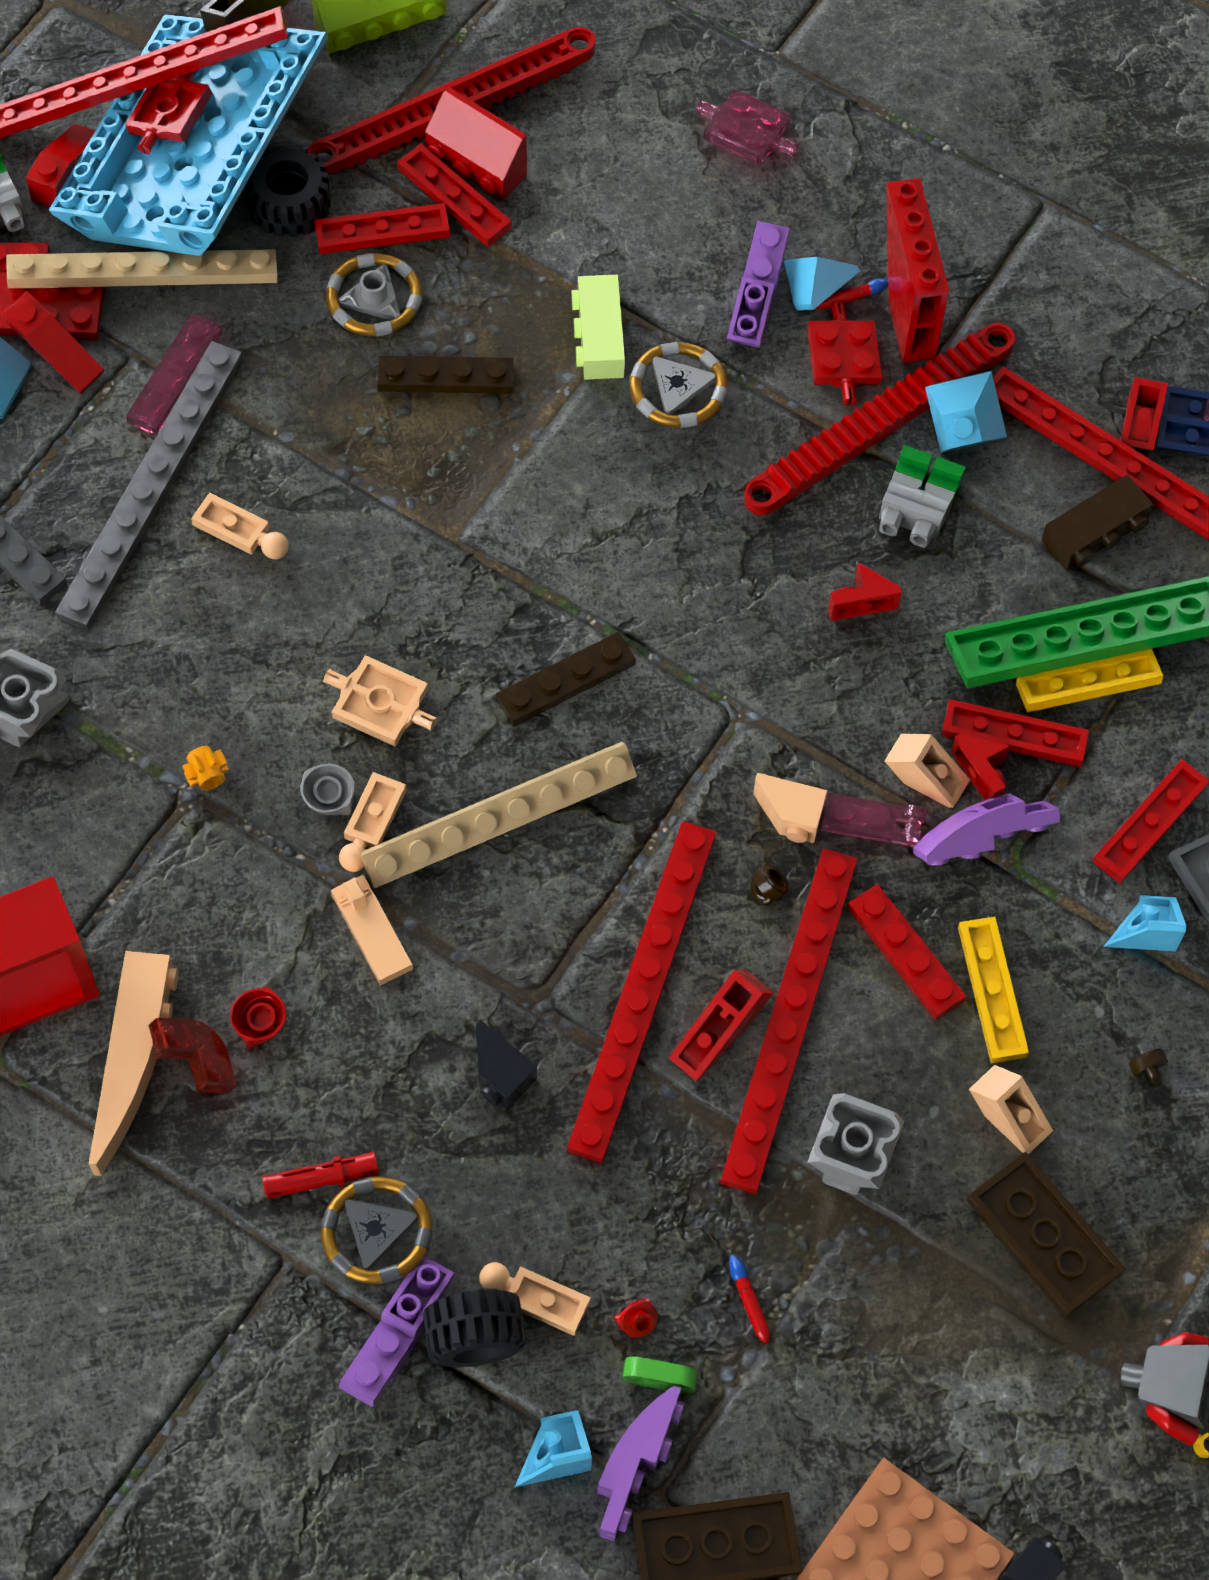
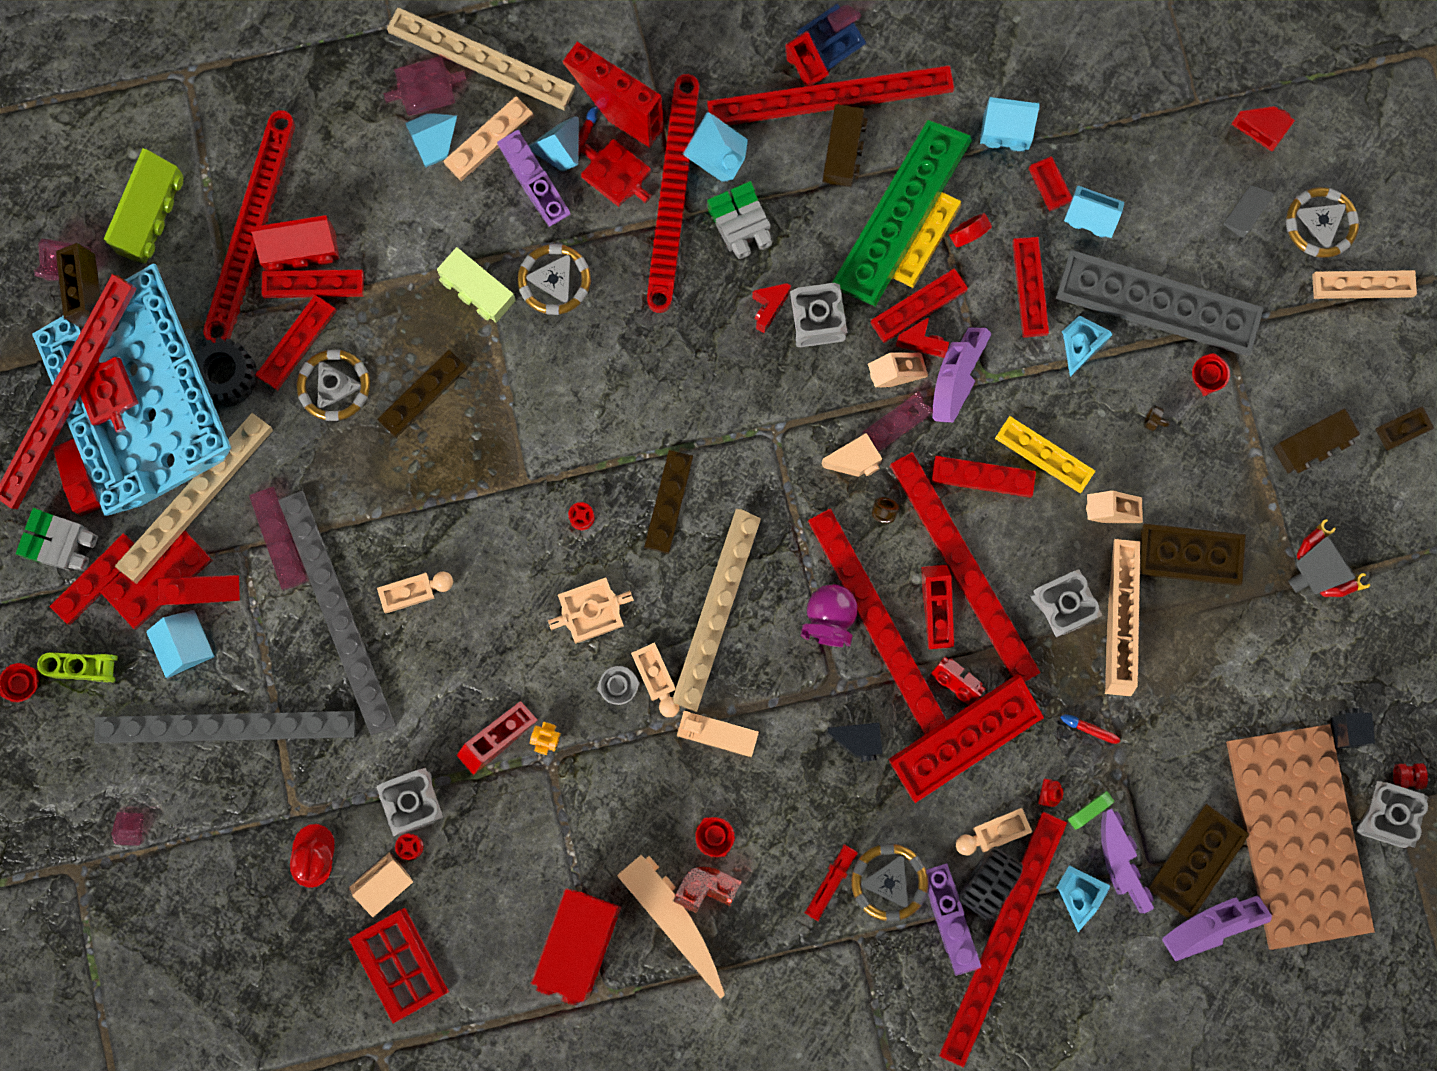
camera: 45 degrees left, 15 degrees up
none -> tan plate [387,8,575,111]
none -> medium azure slope [405,113,457,167]
none -> light nougat plate [444,97,534,181]
none -> red slope [457,701,537,775]
none -> red wheel [568,502,595,531]
none -> light grey piece [790,283,847,347]
none -> magenta tile [800,584,857,647]
none -> red plate [888,674,1044,803]
none -> red hinge [931,657,985,705]
none -> red plate [938,812,1067,1068]
none -> red hat [949,213,992,247]
none -> light nougat slope [1105,539,1140,696]

